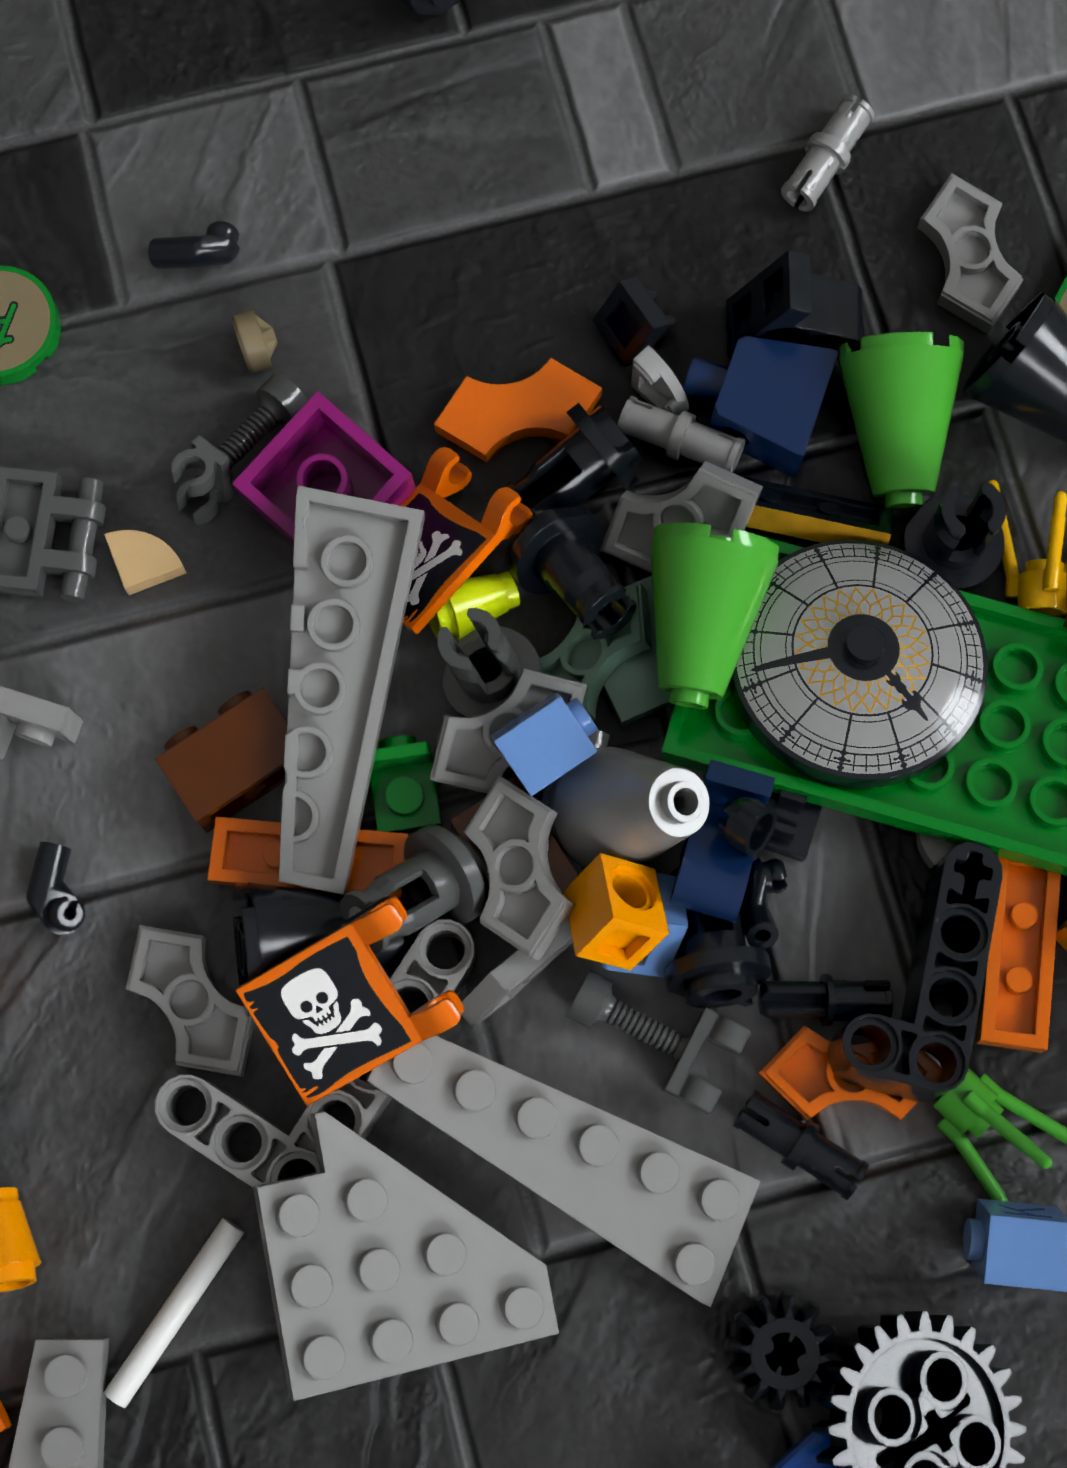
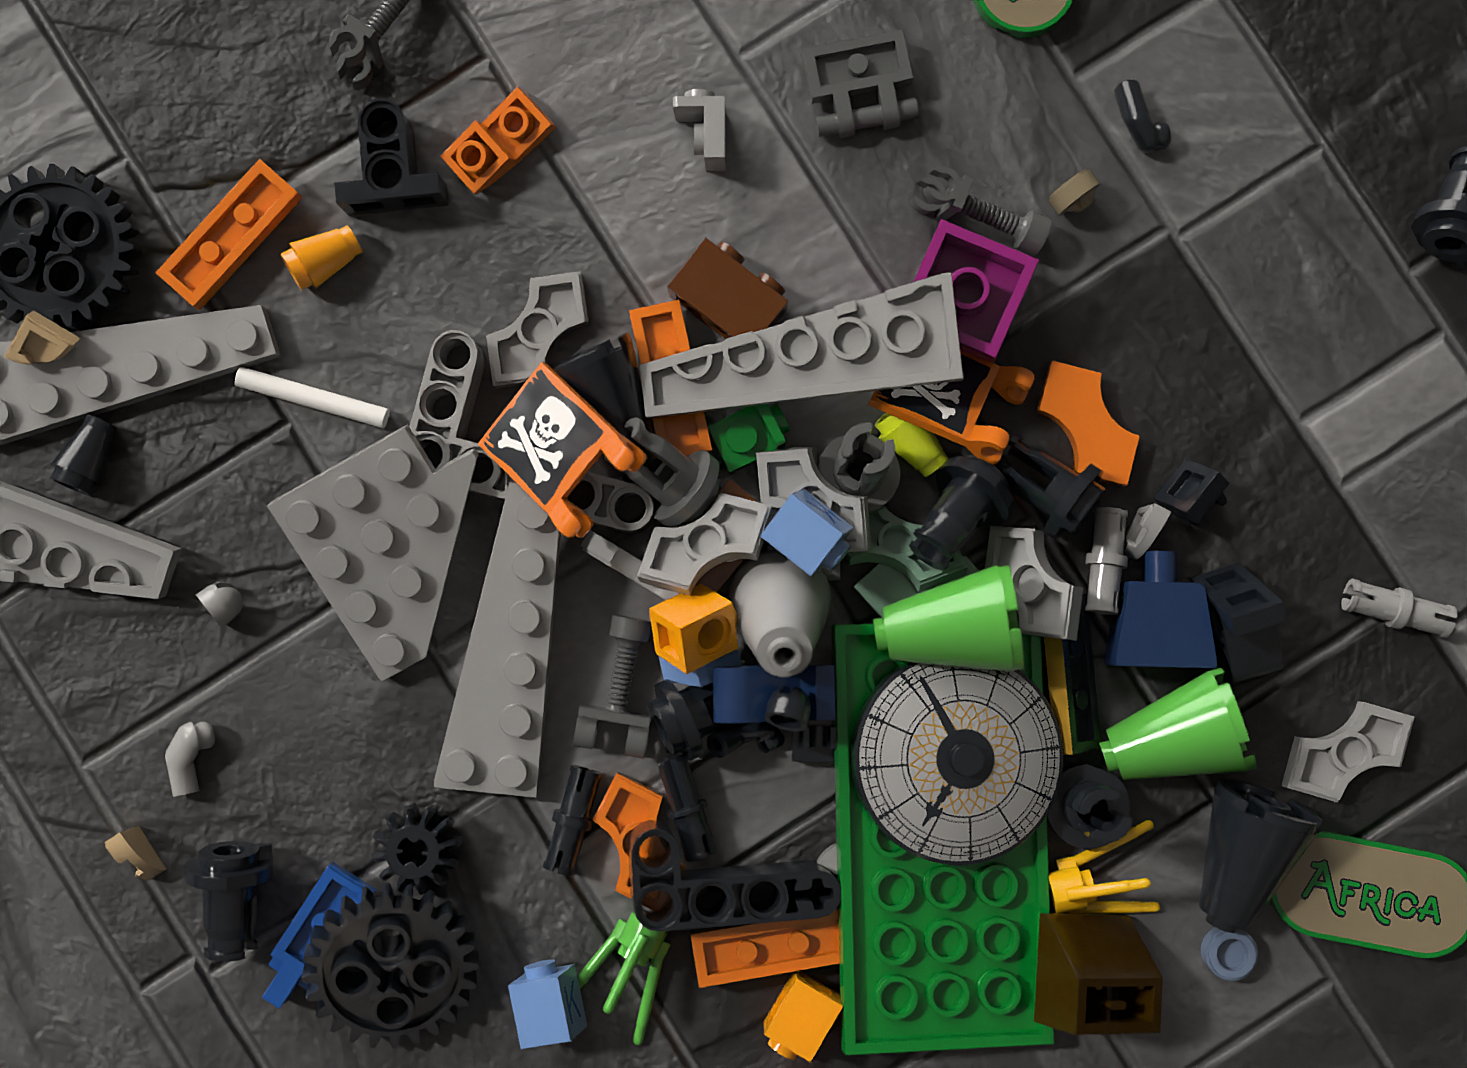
camera: 70 degrees right, 10 degrees up
black arm [26,842,85,935] -> none
tan tile [104,530,187,595] -> none

